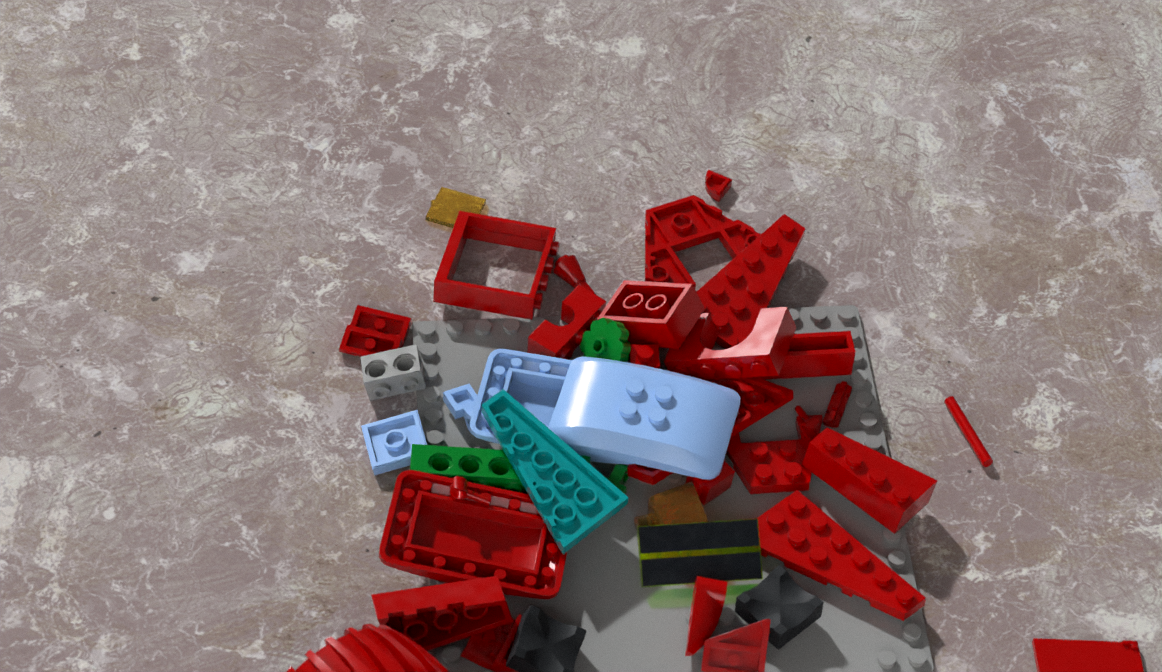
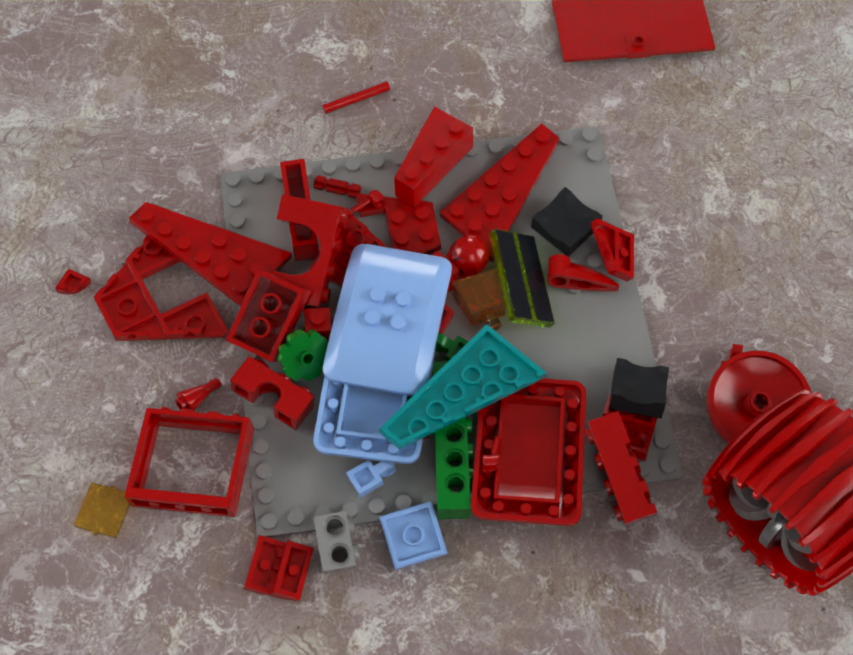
camera: 90 degrees left, 15 degrees up
none -> red helmet [446,235,490,280]

